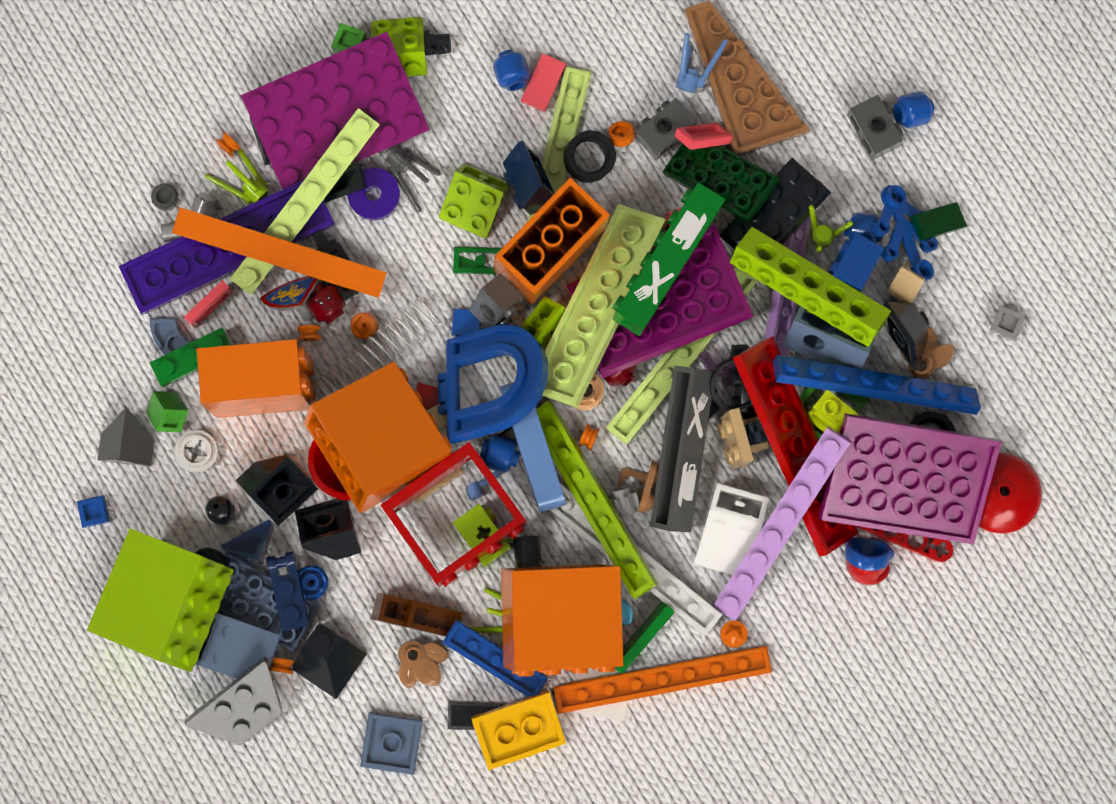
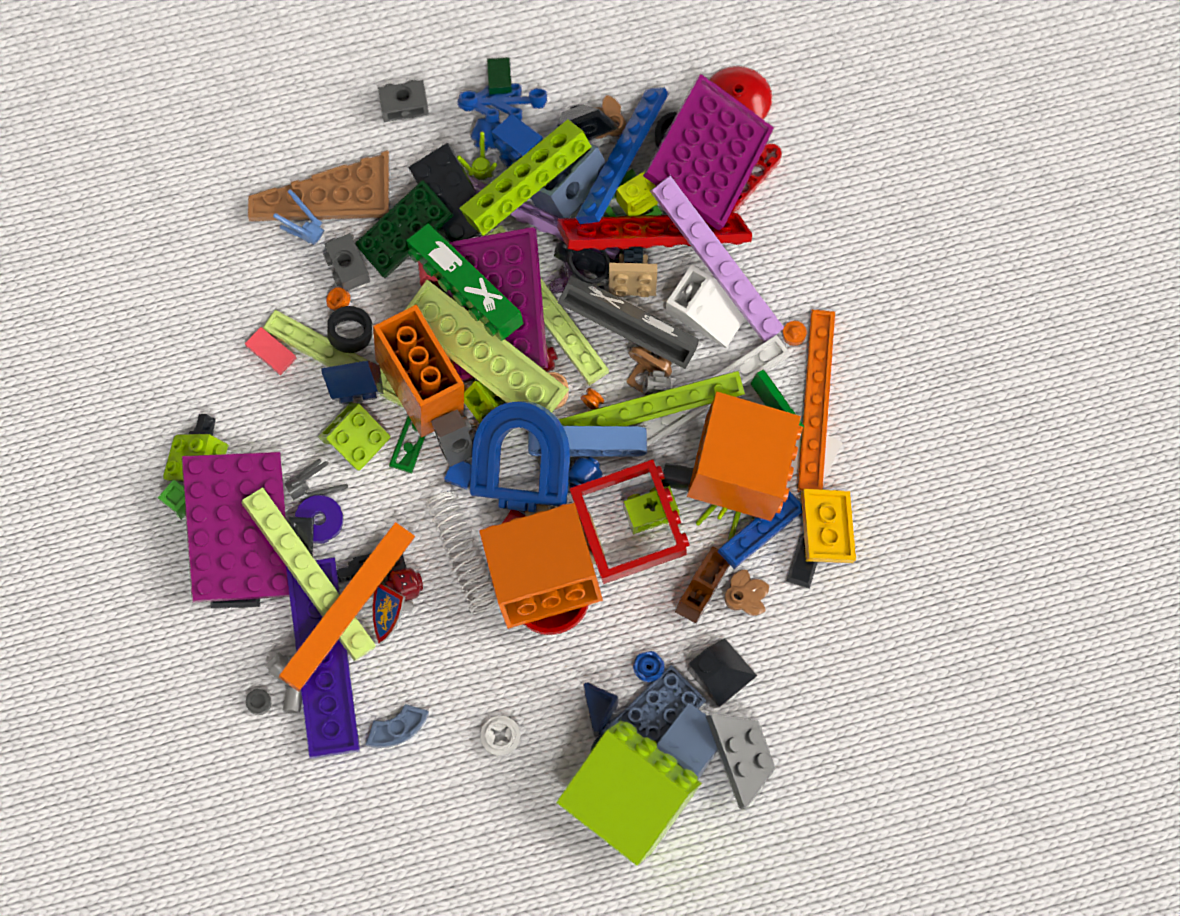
camera: 75 degrees left, 10 degrees down
blue tile [77,495,110,528] -> none
dark grey slope [97,407,155,467] -> none
bright green panel [146,391,188,432] -> none
green plate [149,327,231,388] -> none
coral tile [184,280,233,328] -> none
orange brick [197,339,317,418] -> none
lime plant [204,149,270,205] -> none
black piece [205,496,235,526] -> none
orange bush [215,132,241,158] -> none
black slope [235,455,318,526] -> none
dark blue plate [266,551,310,632] -> none
orange bush [269,657,295,674] -> none
black slope [295,498,362,560] -> none
orange bush [297,325,321,342] -> none
orange tile [350,312,379,339] -> none
sand blue tile [360,712,423,775] -> none
medium blue hand [466,471,500,500] -> none
blue head [493,50,531,91] -> none
coral tile [675,122,733,150] -> none
blue piece [845,537,895,586] -> none
tan panel [887,259,925,303] -> none
blue head [893,91,935,129] -> none
light grey plate [989,306,1026,342] -> none

